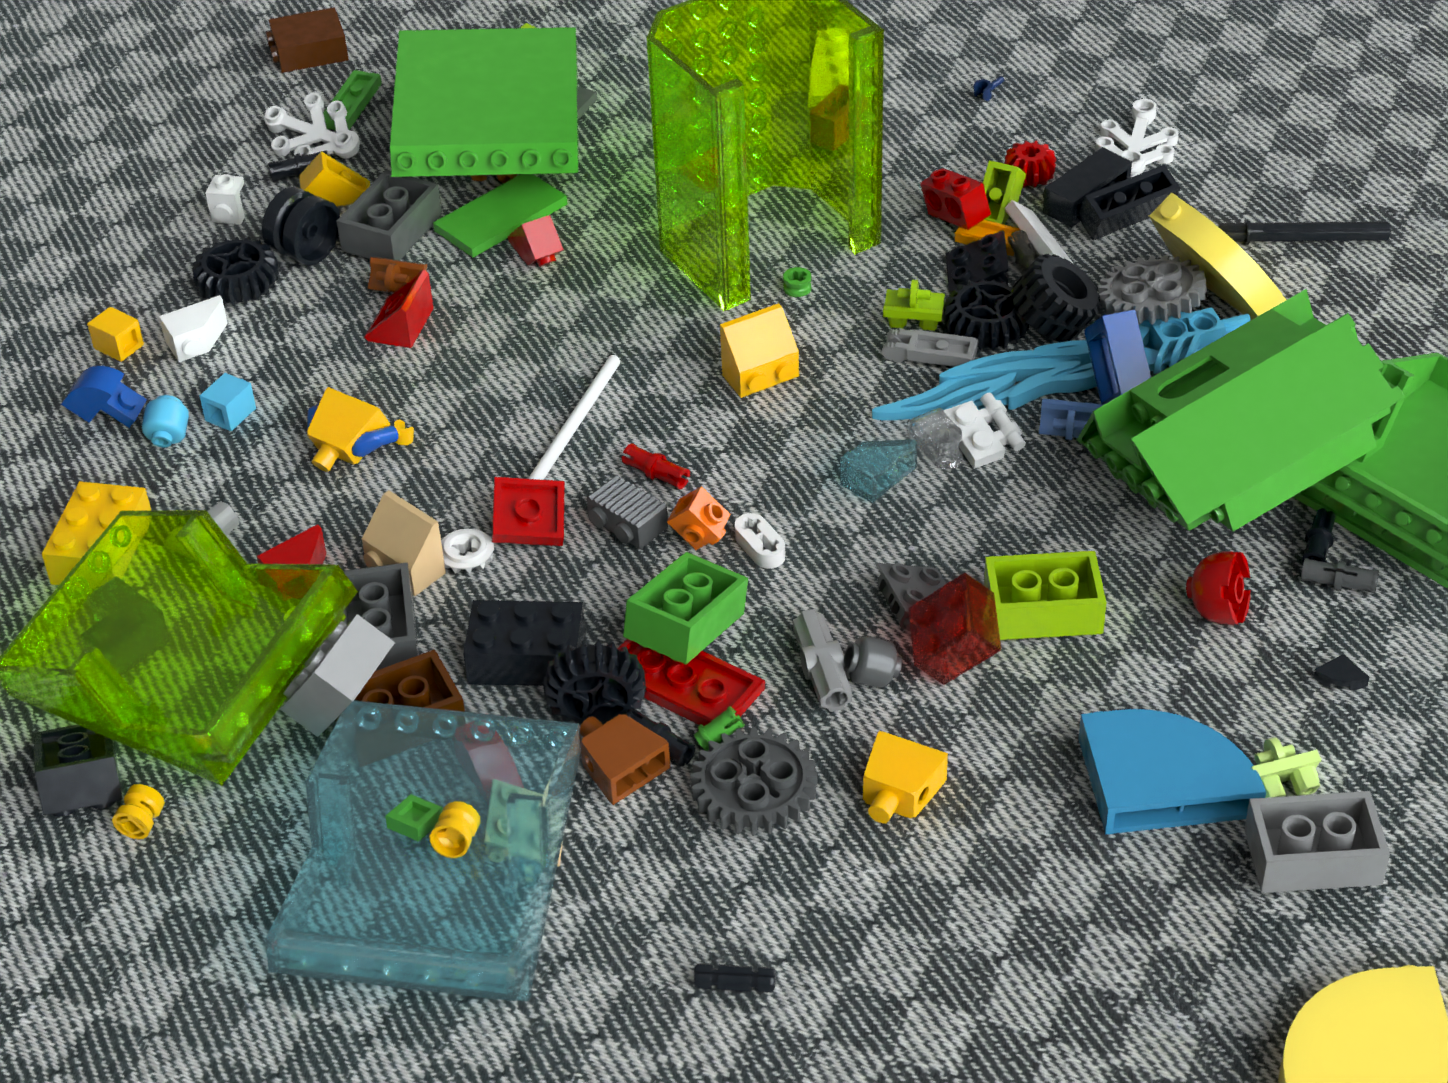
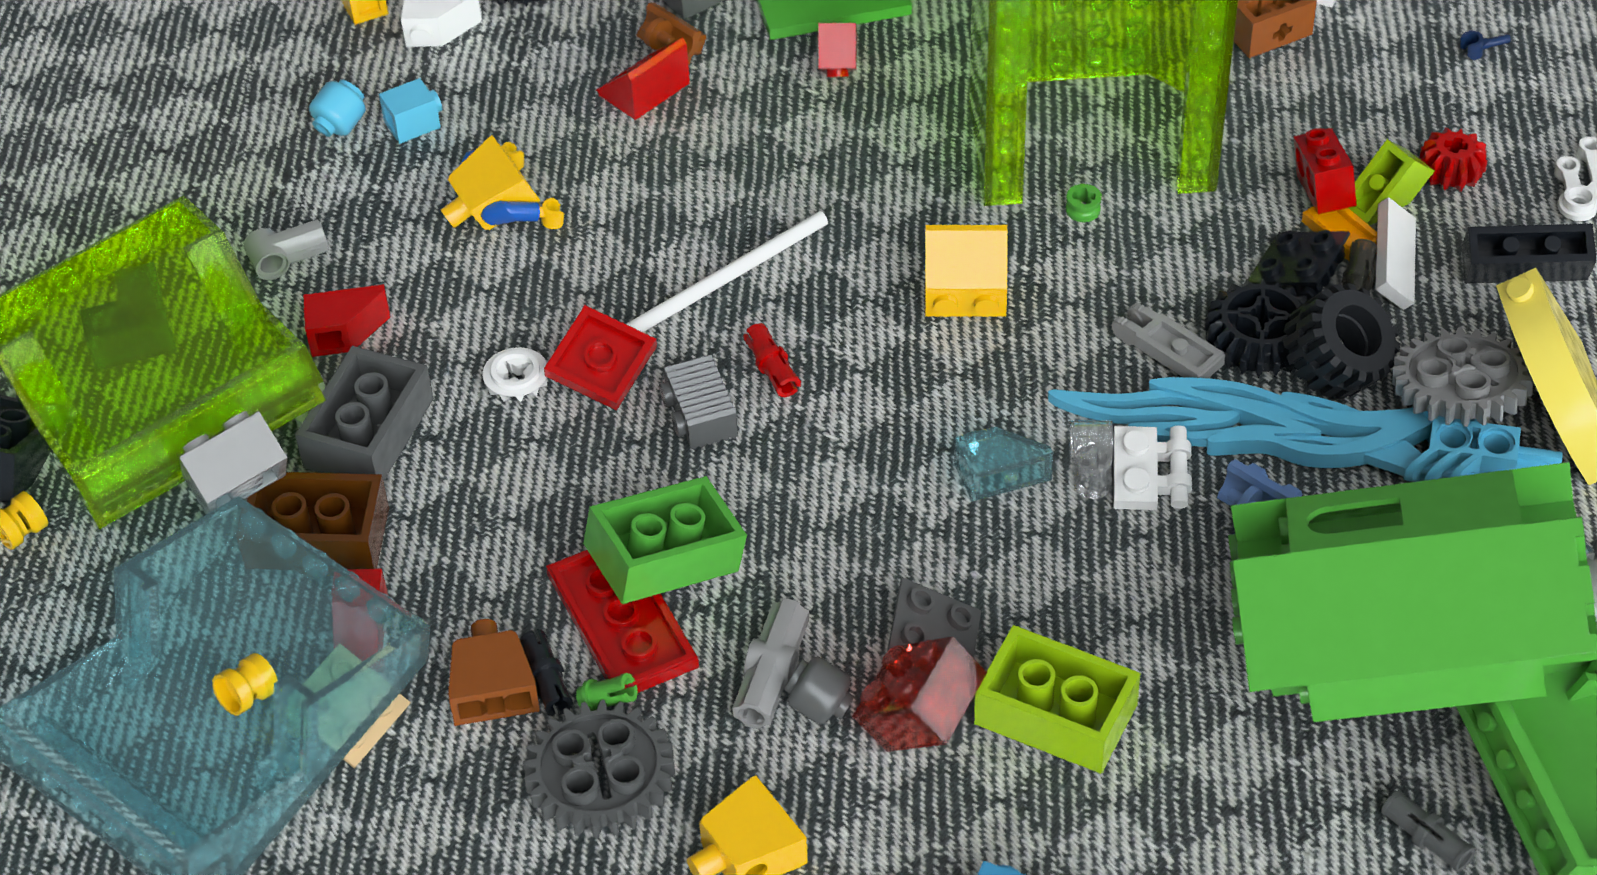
camera: 30 degrees right, 5 degrees up
yellow brick [42,481,153,591] -> none
blue brick [61,366,147,428] -> none
tan slope [362,490,446,596] -> none
bright green plate [386,794,443,842] -> none
black brick [463,600,586,686] -> none
black gear [543,639,646,726] -> none
orange brick [667,486,731,550] -> none
white beam [735,513,785,569] -> none
lime hips [883,279,945,331] -> none
black brick [1043,147,1132,228] -> none
window [1084,309,1151,405] -> none
red cylinder [1186,551,1251,625] -> none
black axle [1302,508,1336,562] -> none

